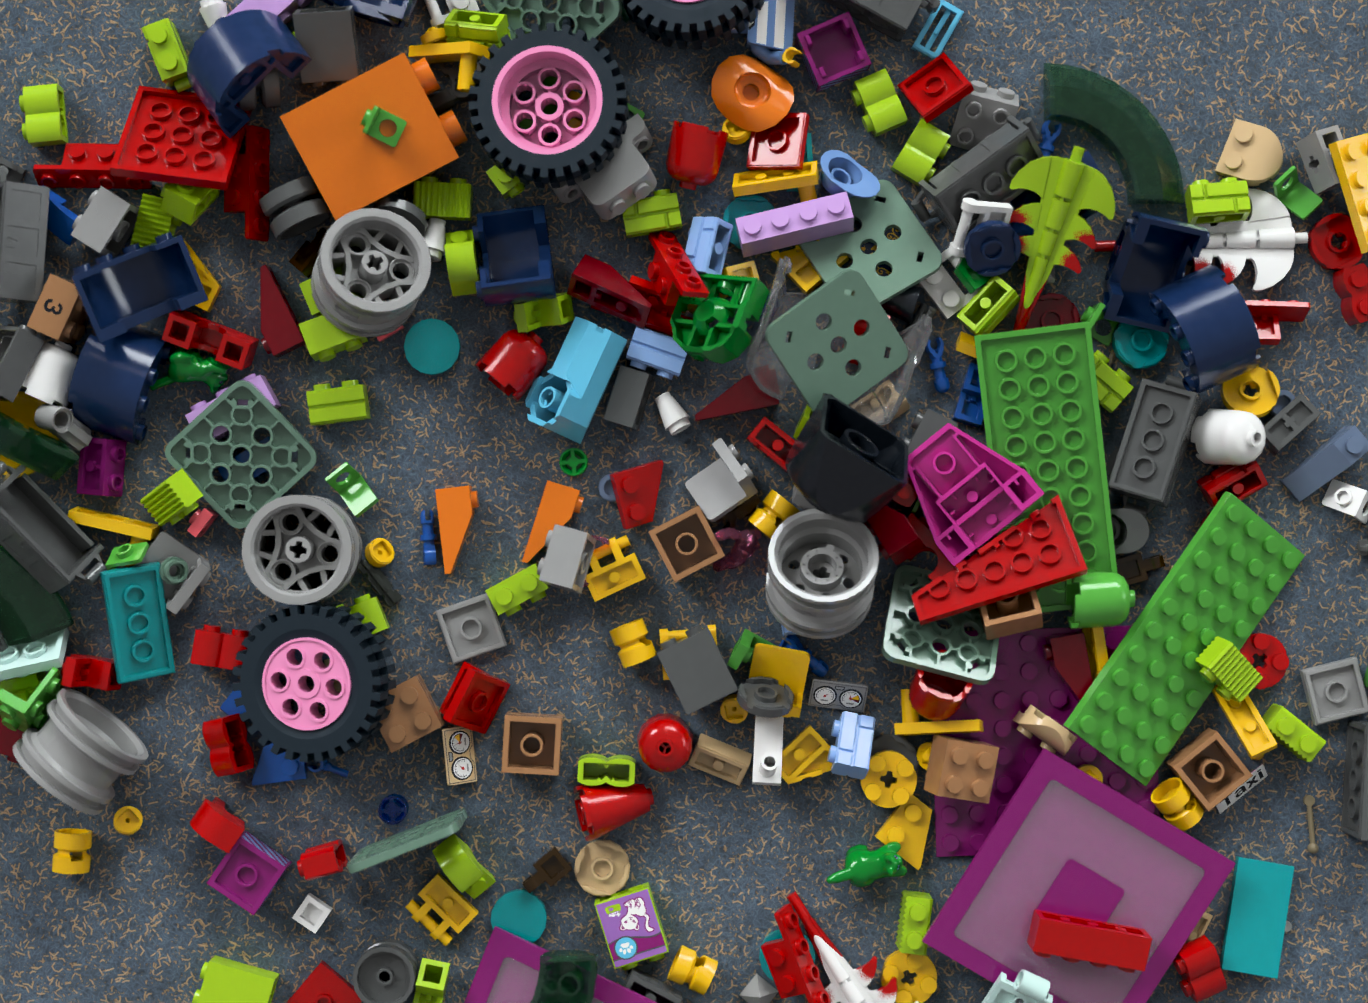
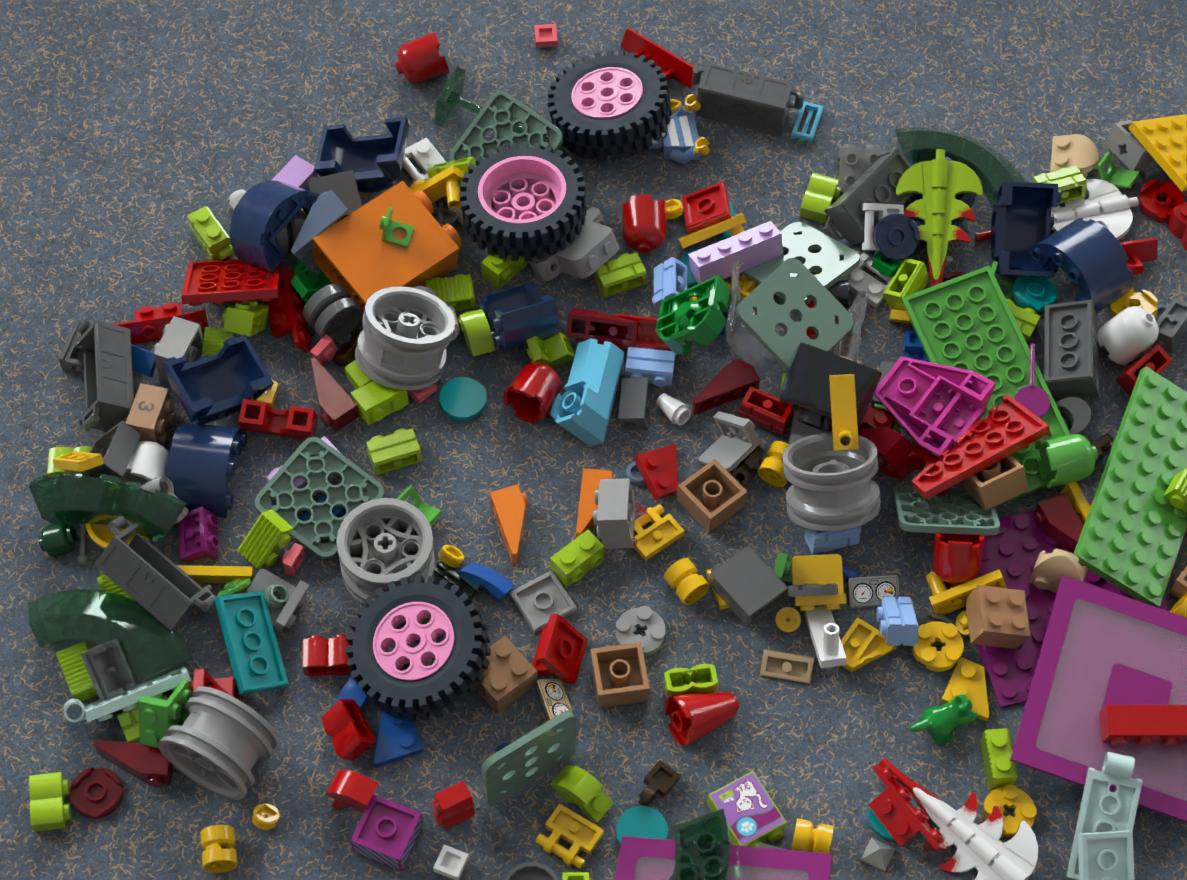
camera: 20 degrees left, 30 degrees down
lime brick [19,83,68,147] -> none
green animal [150,347,231,394] -> none
blue hand [308,759,349,778] -> none
blue piece [420,510,437,565] -> none
green wheel [559,448,588,476] -> none
tan tile [574,839,630,897] -> none
red cylinder [637,713,693,773] -> none
red bracket [647,231,709,306] -> none
orange hat [711,54,794,132] -> none
clear pink helmet [712,527,761,572] -> none
magenta container [795,11,872,93] -> none
medium blue piece [820,150,880,198] -> none
lime brick [850,68,908,137] -> none
red plate [897,52,974,123] -> none
blue piece [924,337,950,393] -> none
none -> green plate [290,261,332,304]
none -> sand blue slope [291,189,351,260]
none -> coral plate [310,334,338,366]
none -> blue slope [458,563,515,600]
none -> light grey plate [615,606,665,657]
none -> yellow piece [829,374,859,451]
none -> magenta piece [1014,343,1050,418]

